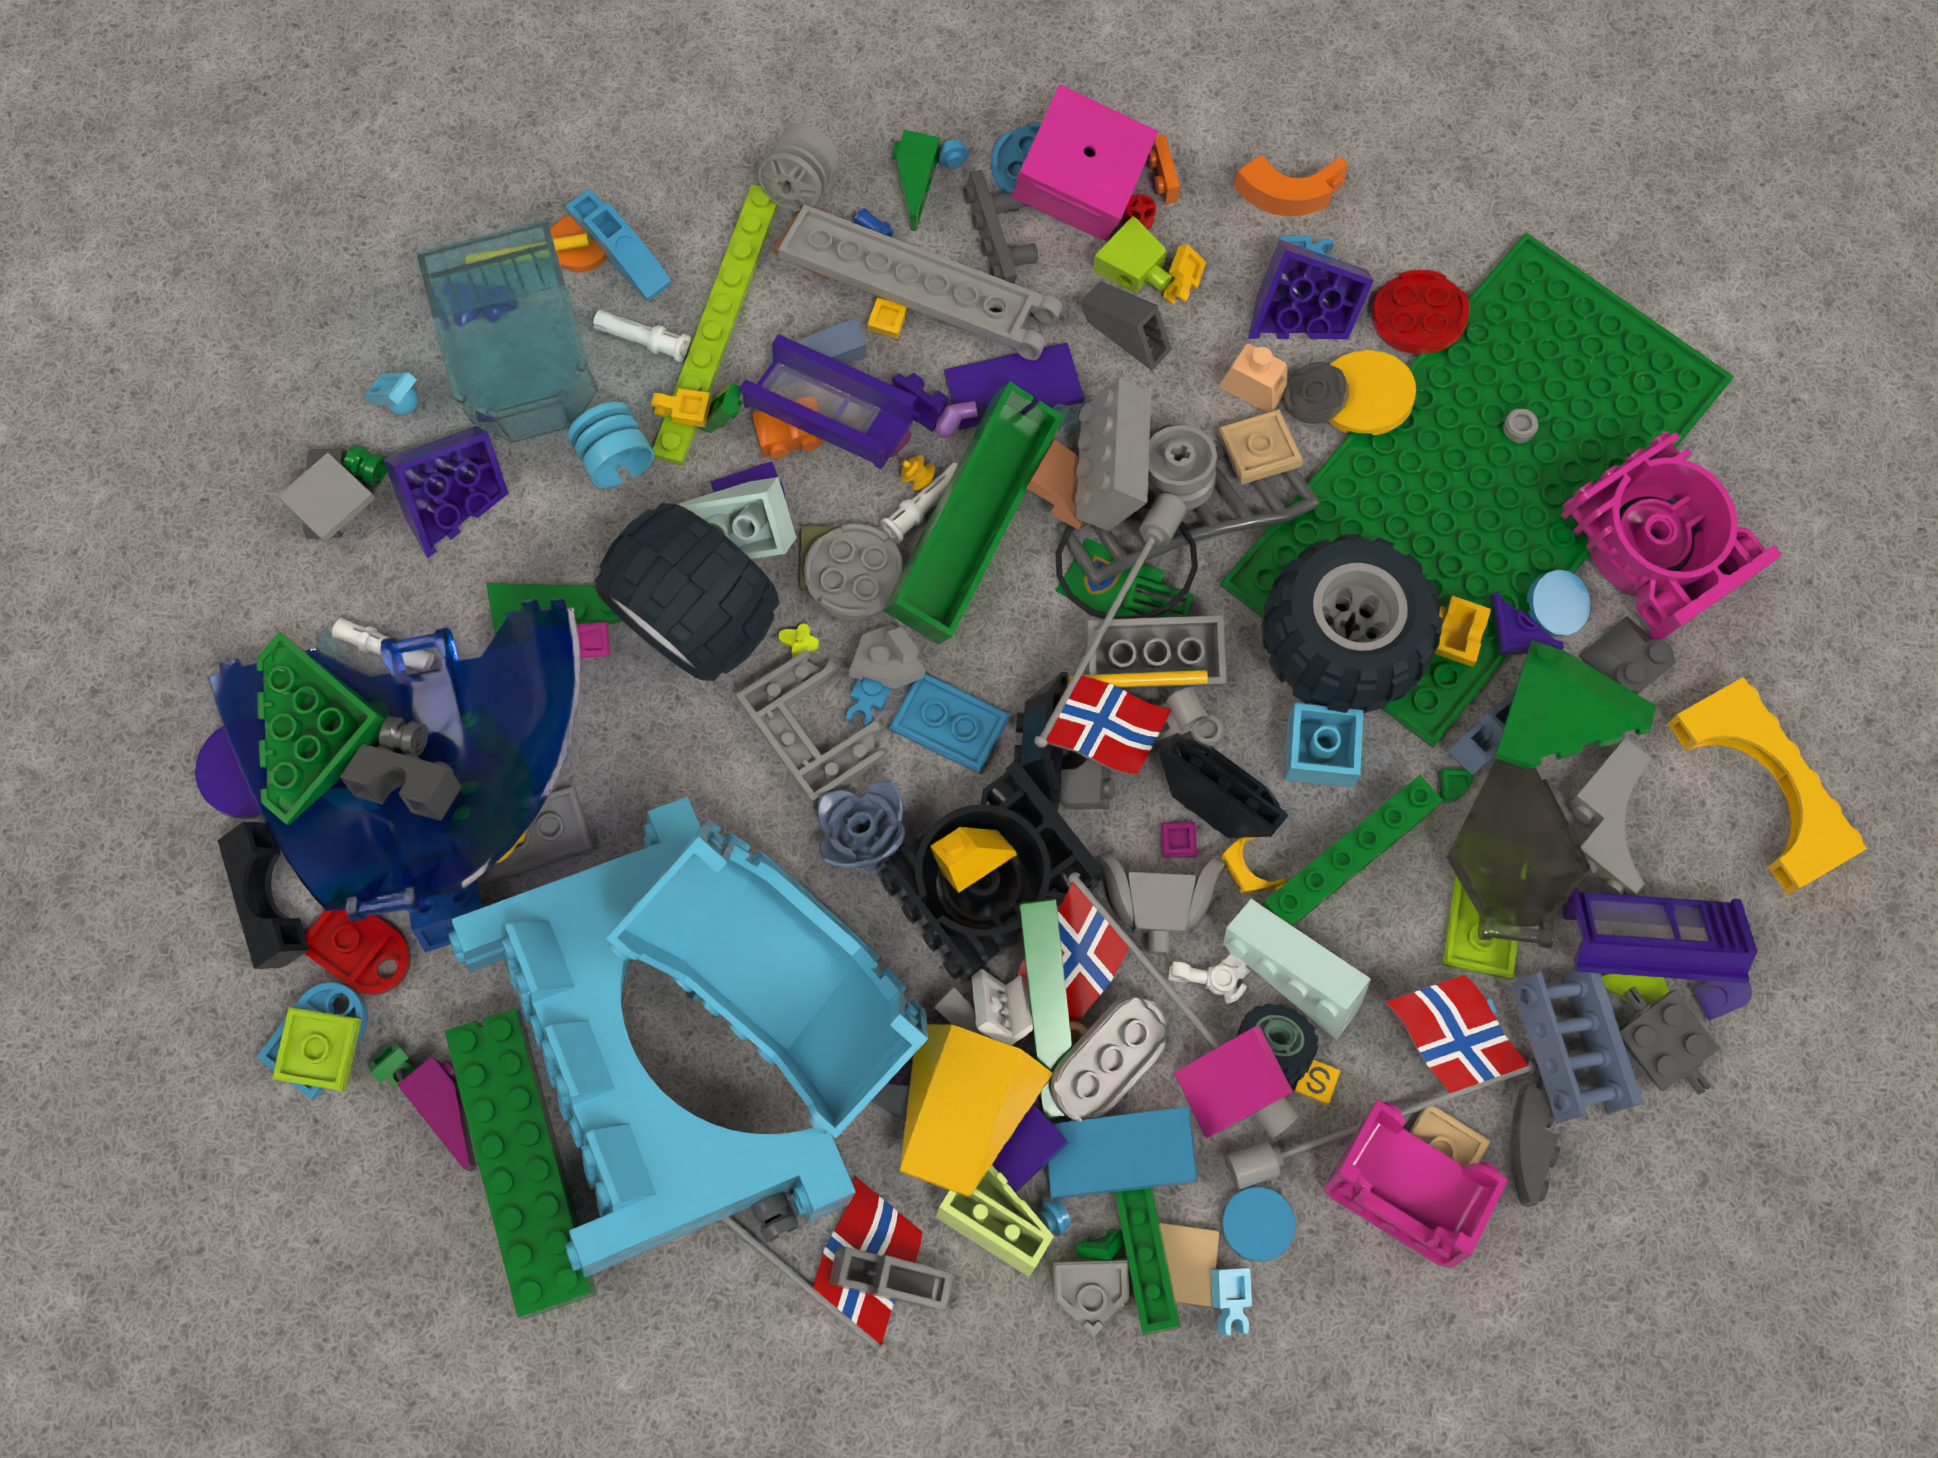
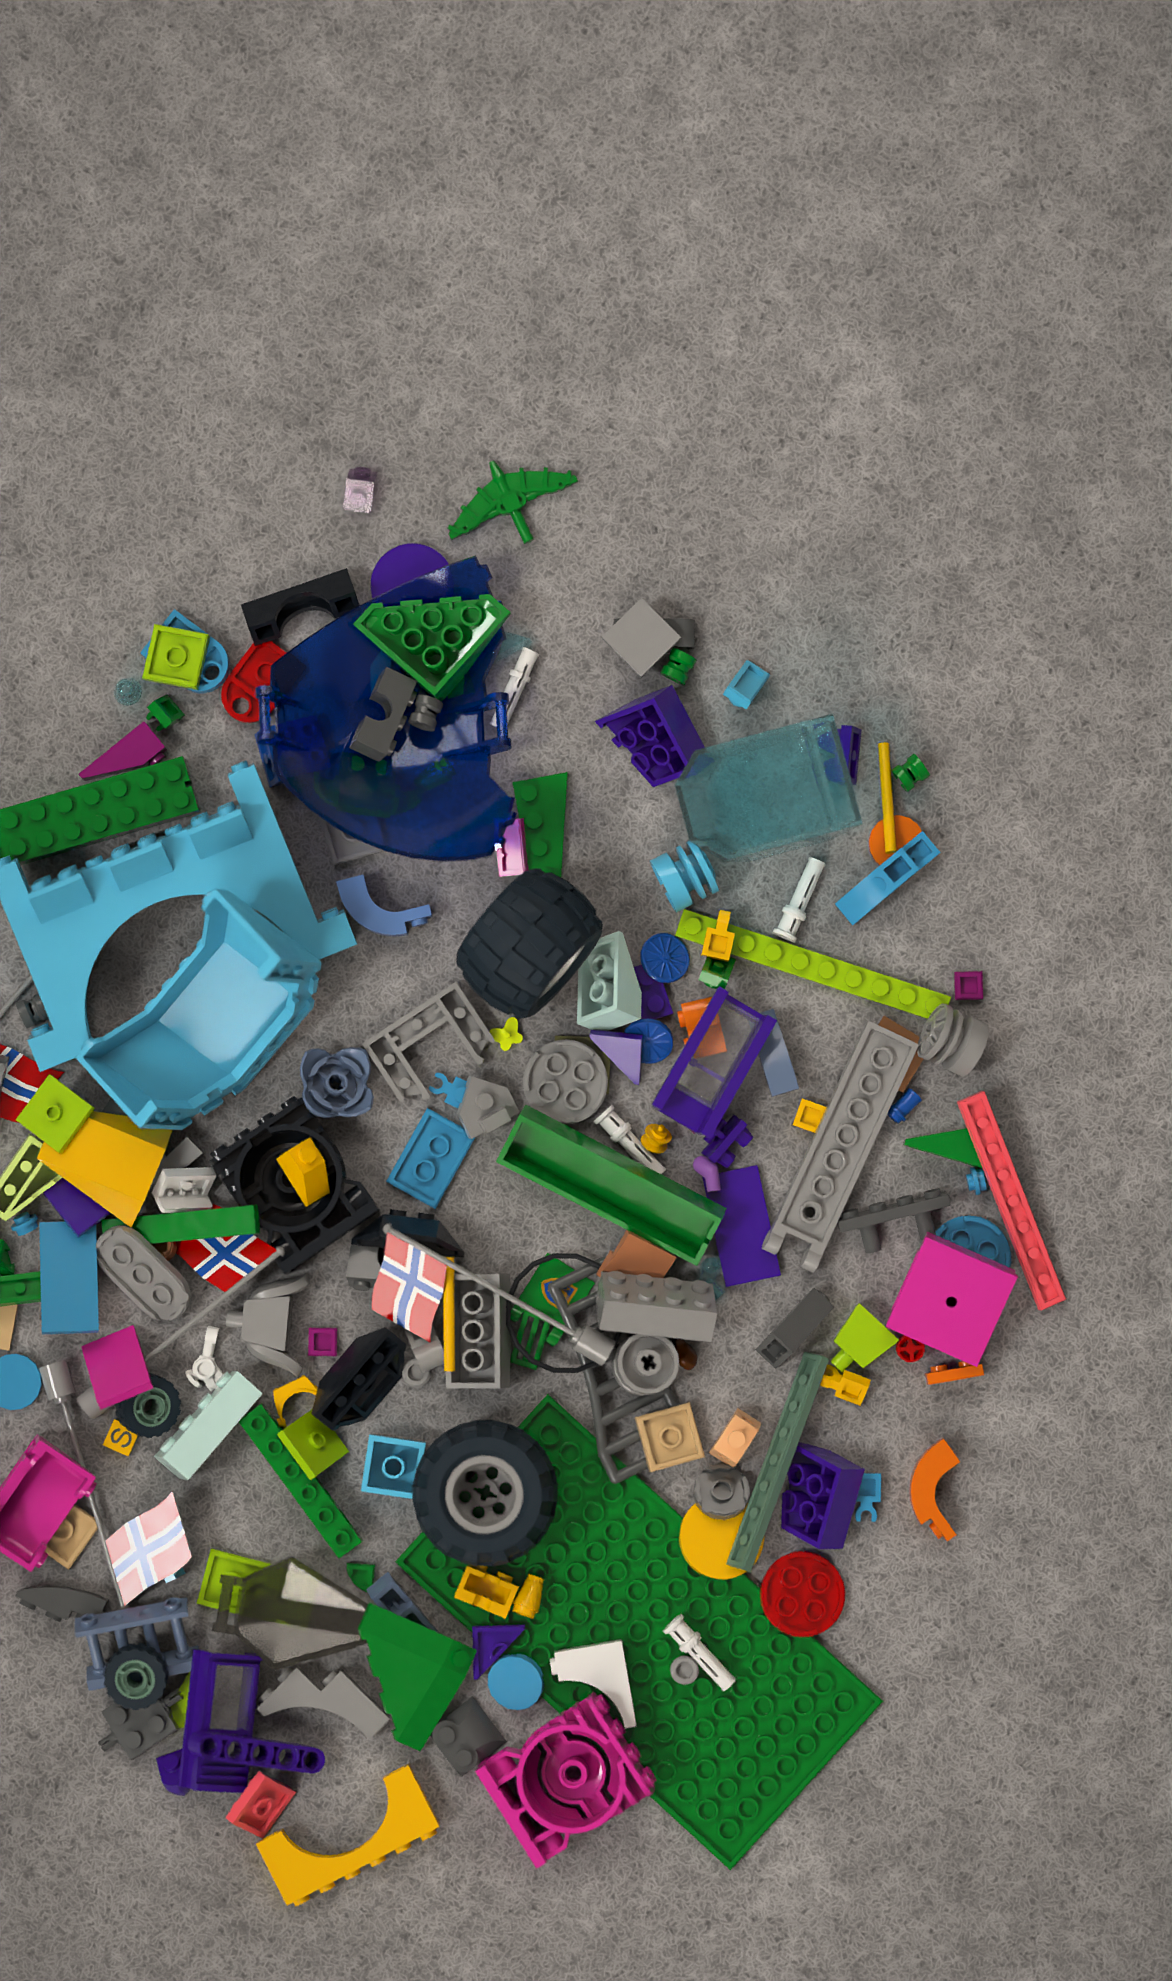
camera: 95 degrees right, 15 degrees up
none -> lime plate [16,1074,95,1154]
none -> black wheel [104,1643,169,1710]
none -> clear light blue cone [114,678,142,706]
none -> dark purple beam [188,1730,325,1774]
none -> coral plate [225,1771,296,1839]
none -> lime plate [277,1409,349,1480]
none -> medium blue arch [336,875,433,936]
none -> bracket [343,467,377,514]
none -> green bar [447,460,578,544]
none -> yellow cone [512,1574,544,1619]
none -> white arch [550,1639,636,1728]
none -> tile [589,1029,643,1085]
none -> blue wheel [624,1019,673,1064]
none -> blue wheel [640,933,690,983]
none -> white pin [663,1614,736,1691]
none -> sand green tile [726,1352,829,1572]
none -> green wheel [891,754,930,792]
none -> magenta tile [954,971,983,1000]
none -> coral tile [957,1091,1066,1311]

